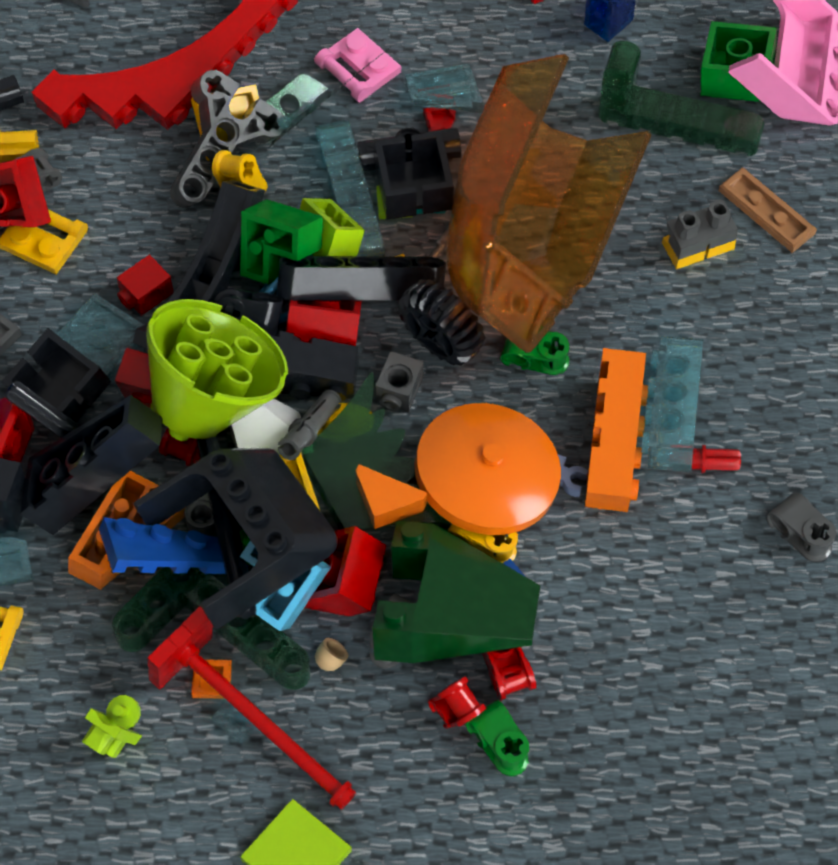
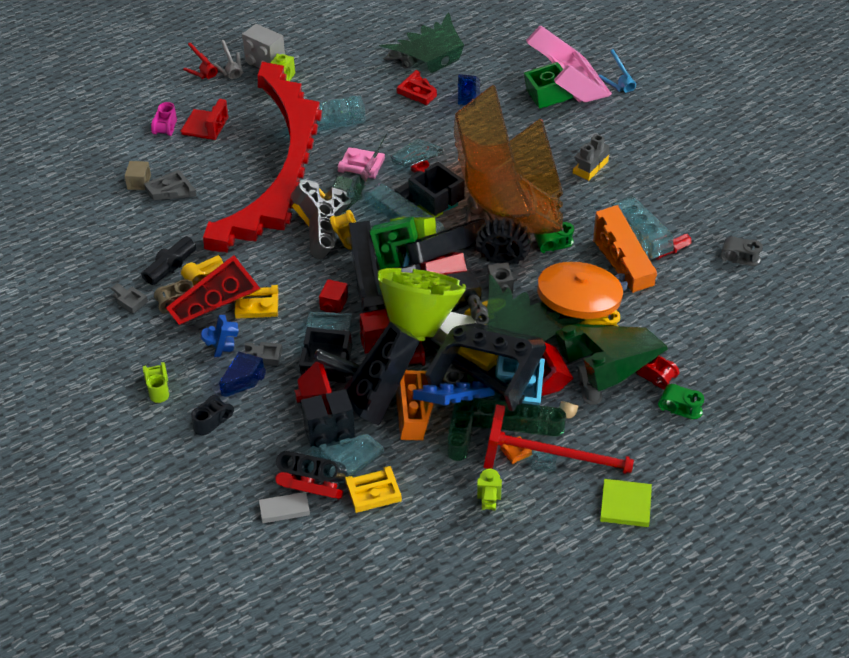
camera: 30 degrees left, 15 degrees down
orange slope [356,464,427,529] -> none
red piece [428,676,487,729] -> none
clear green beam [599,41,765,156] -> none
medium nougat tile [718,167,817,253] -> none

